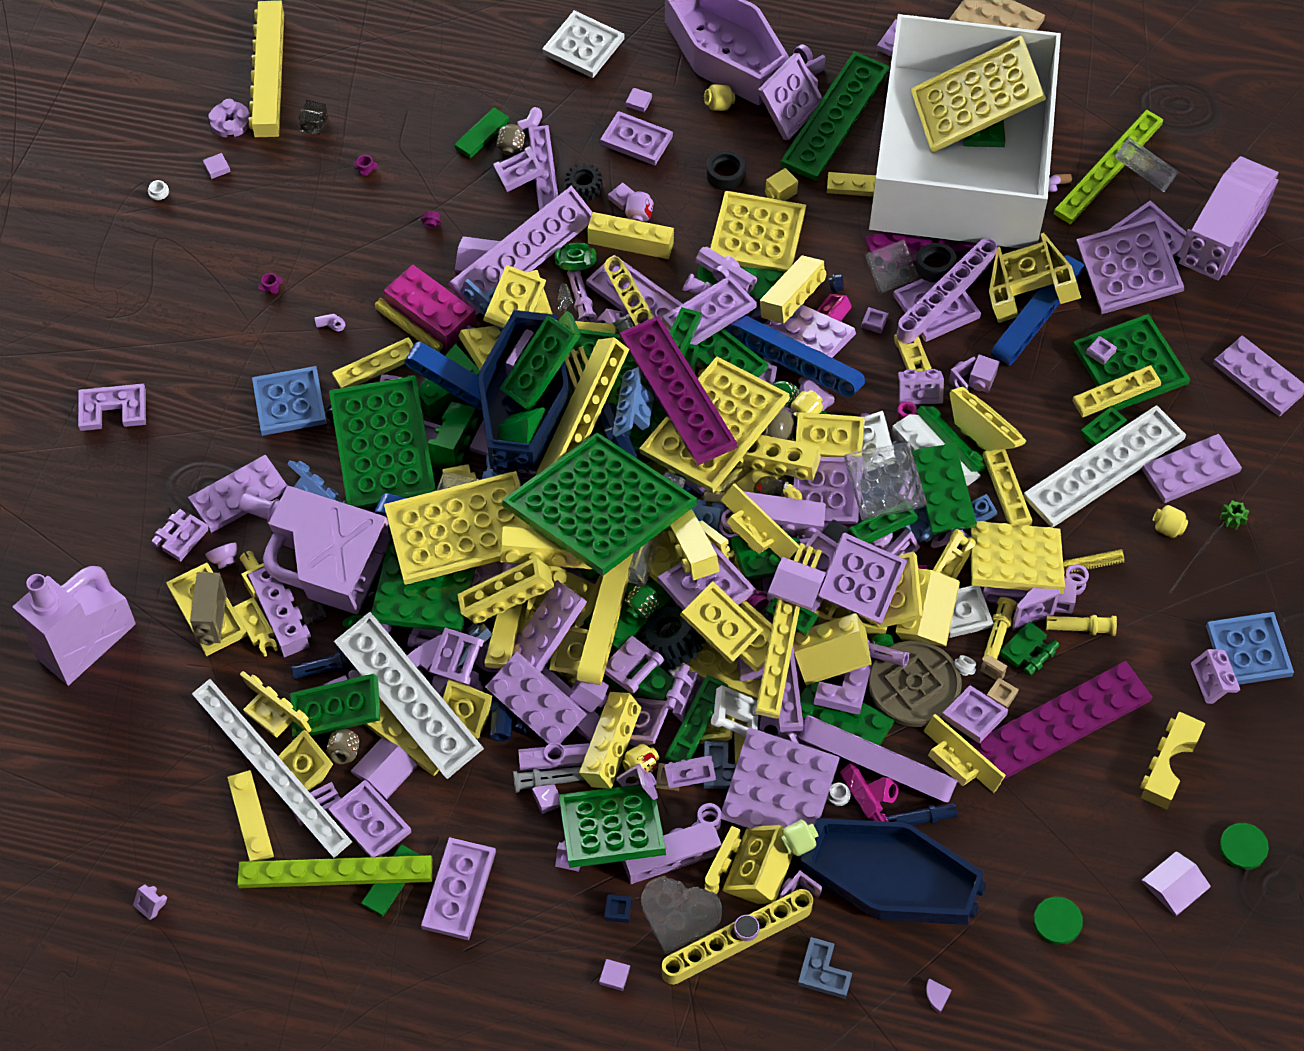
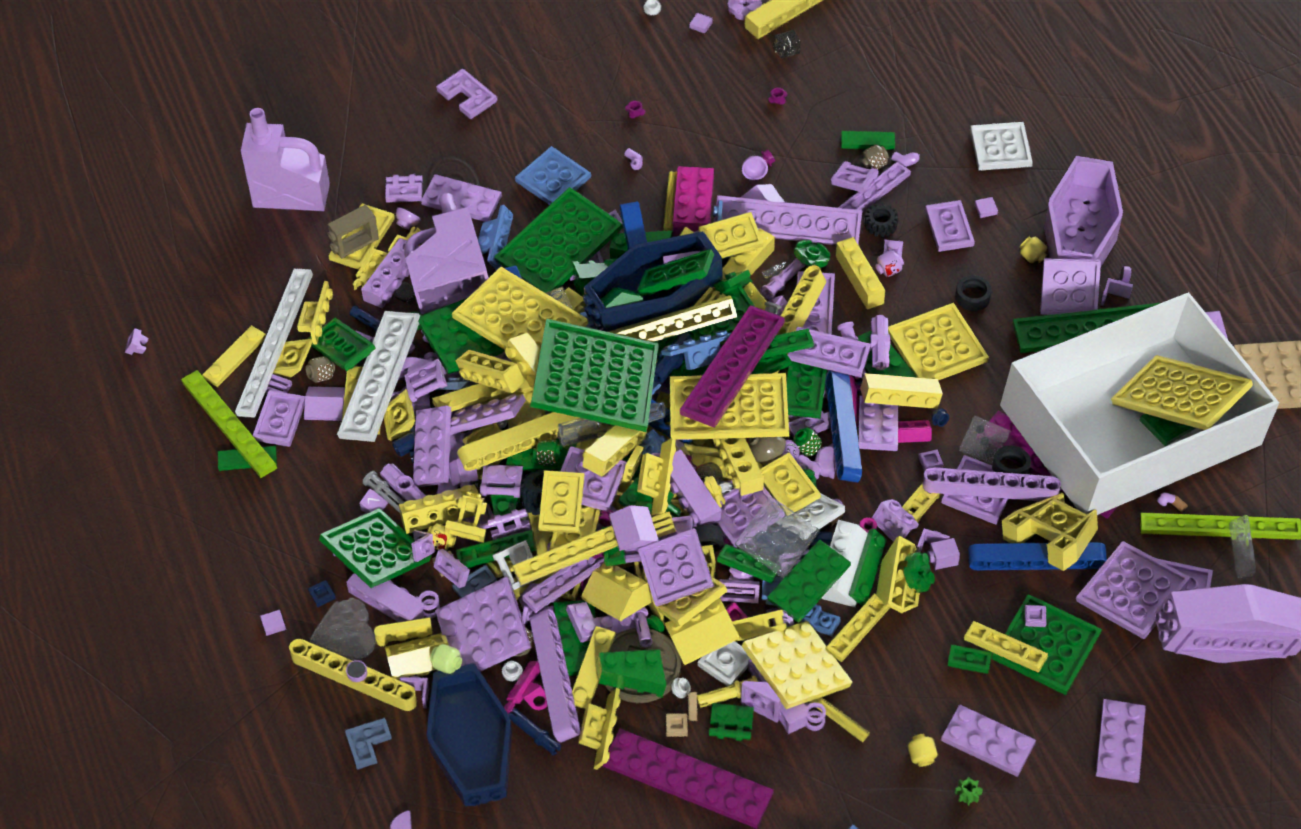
camera: 55 degrees right, 5 degrees down
light yellow plate [332,337,414,388] -> none
lavender plate [421,837,496,940] -> none
light yellow brick [765,168,798,201] -> none
light yellow head [791,390,823,421] -> none
lavender plate [942,685,1008,744] -> none
white plate [1023,405,1186,528] -> none
light yellow pin [1046,615,1117,636] -> none
none -> light yellow tile [445,491,487,543]
none -> light yellow plate [572,626,616,709]
none -> green wedge [595,649,666,698]
none -> lavender piece [742,156,768,180]
none -> green plate [904,552,935,593]

